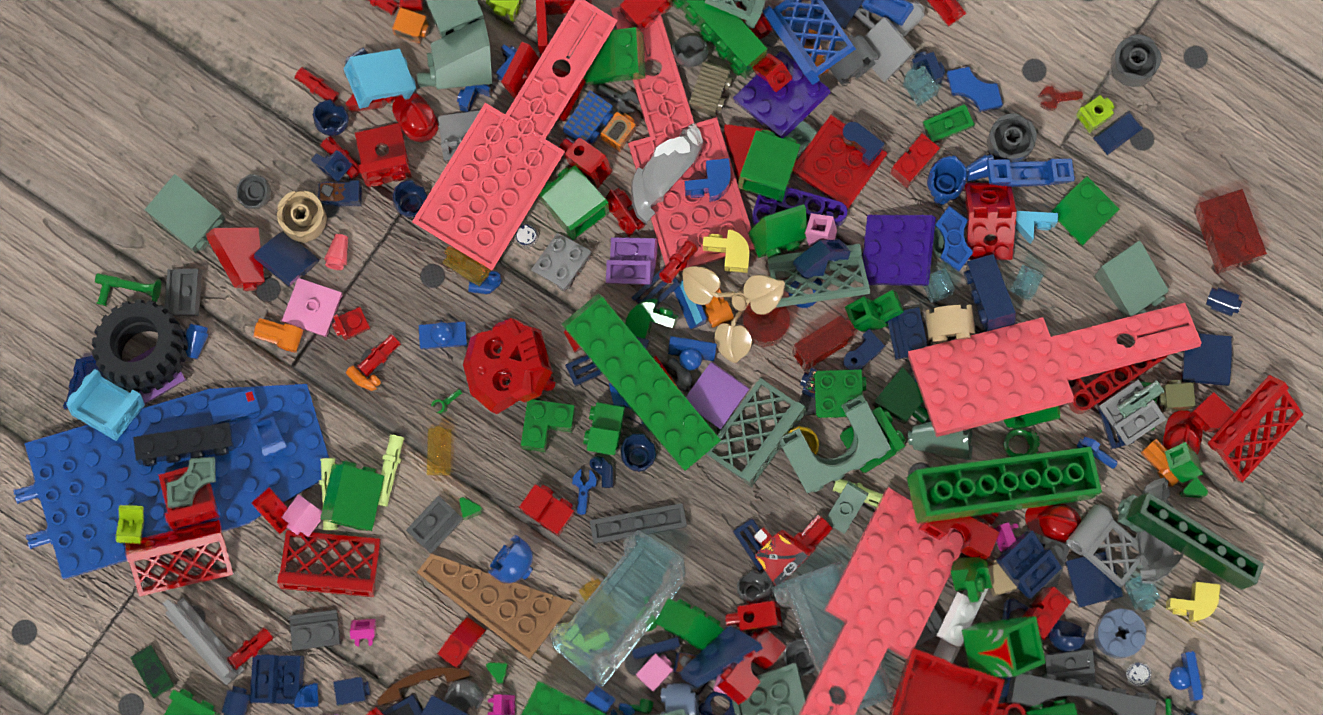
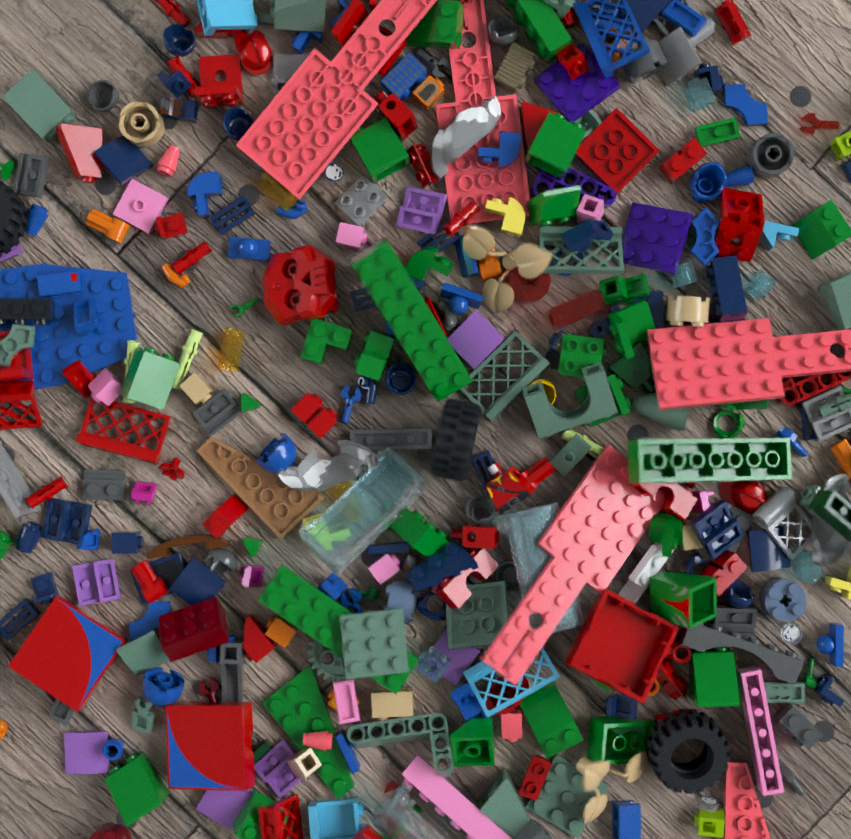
camera: 10 degrees right, 10 degrees up
dark blue leg [842,122,885,166] -> none
blue slope [987,159,1075,187] -> none
none -> red plant [159,458,185,481]
none -> tan brick [180,372,214,405]
none -> blue brick [187,171,223,218]
none -> dark blue tile [210,196,256,236]
none -> light grey animal [278,440,379,492]
none -> bright pink brick [336,222,368,250]
none -> black tyre [431,398,481,482]
none -> green bracket [608,300,655,359]

